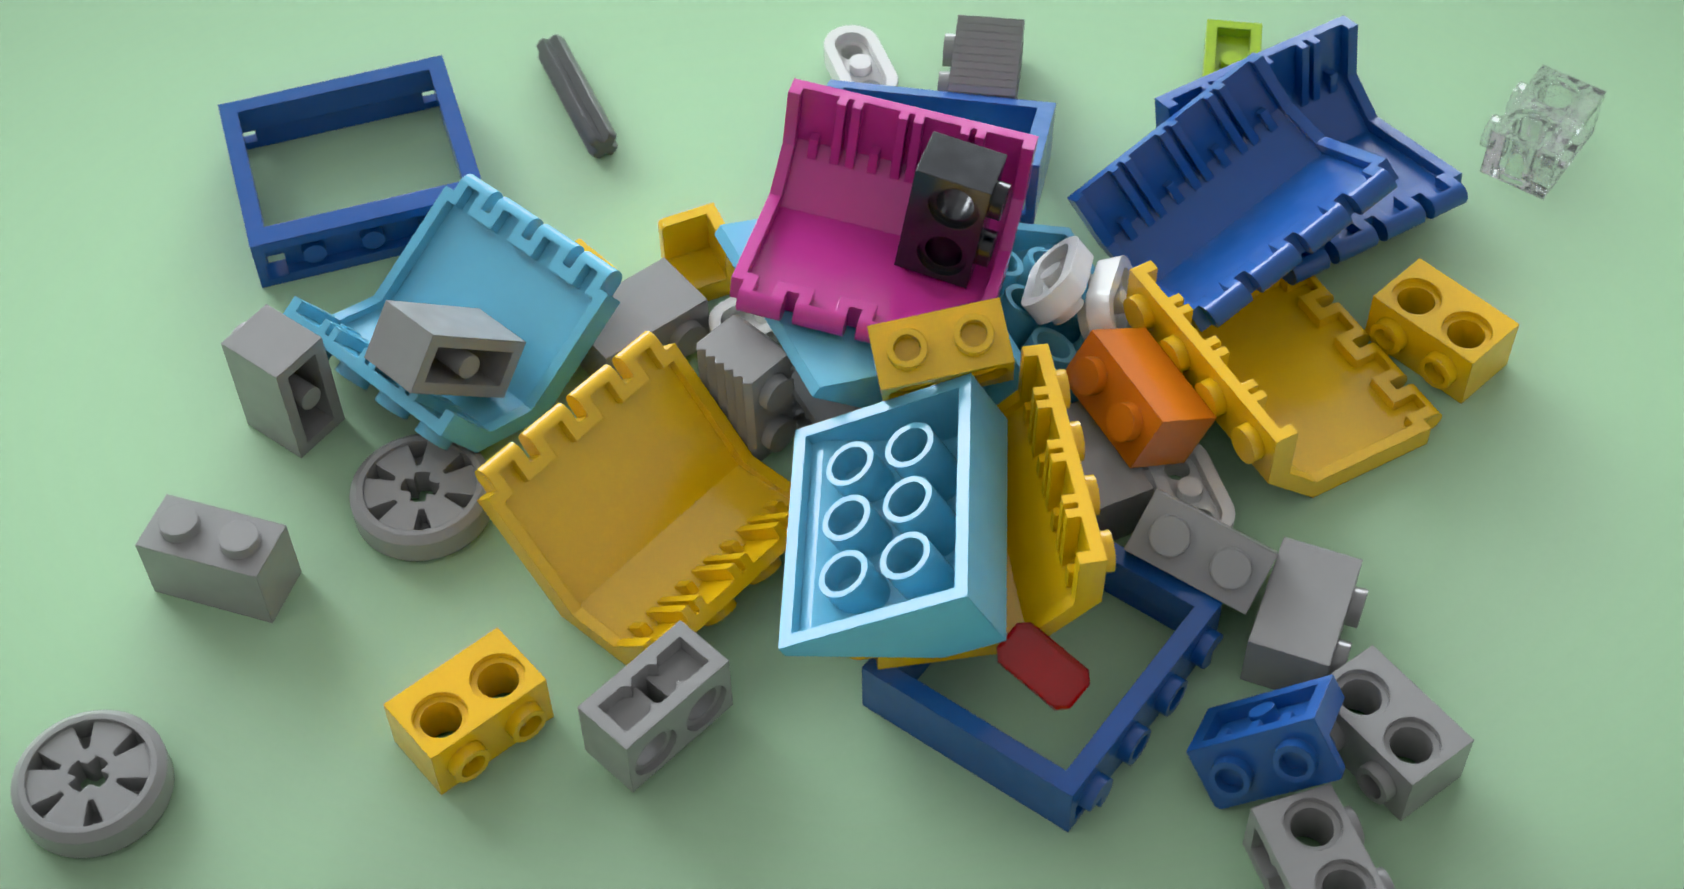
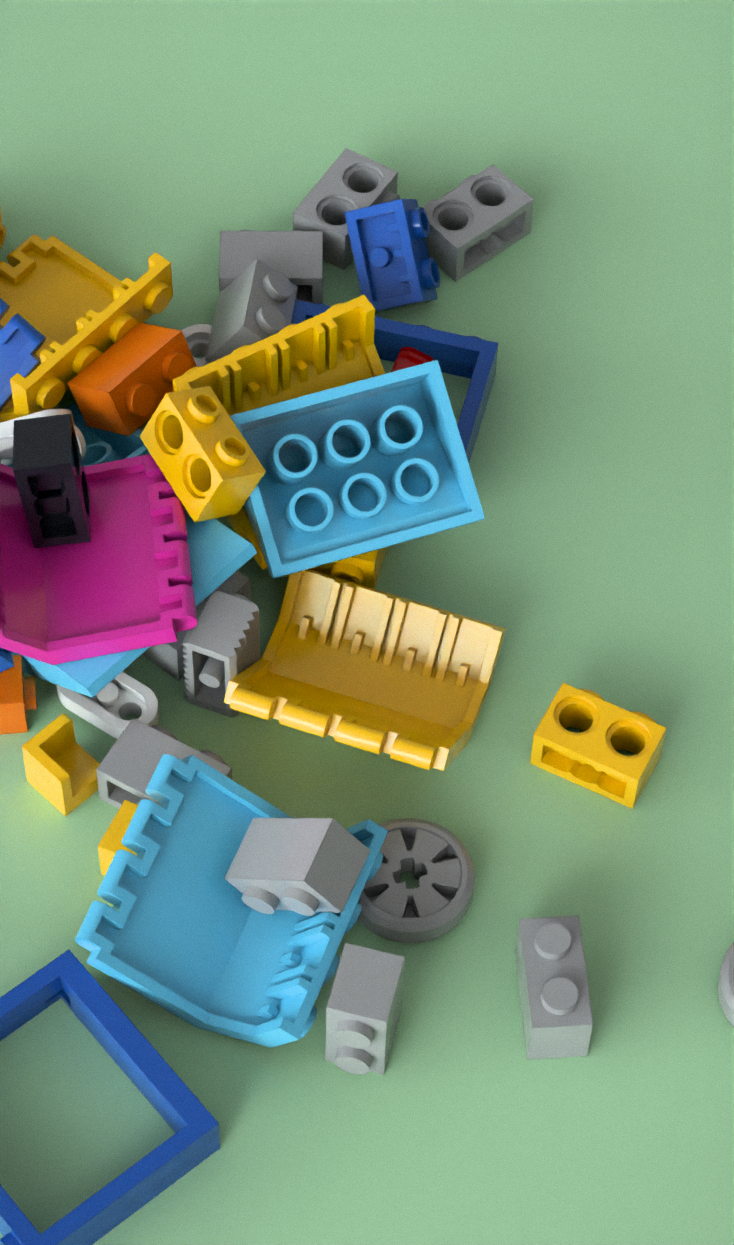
camera: 115 degrees left, 5 degrees up
light grey brick [577,620,733,792] -> none

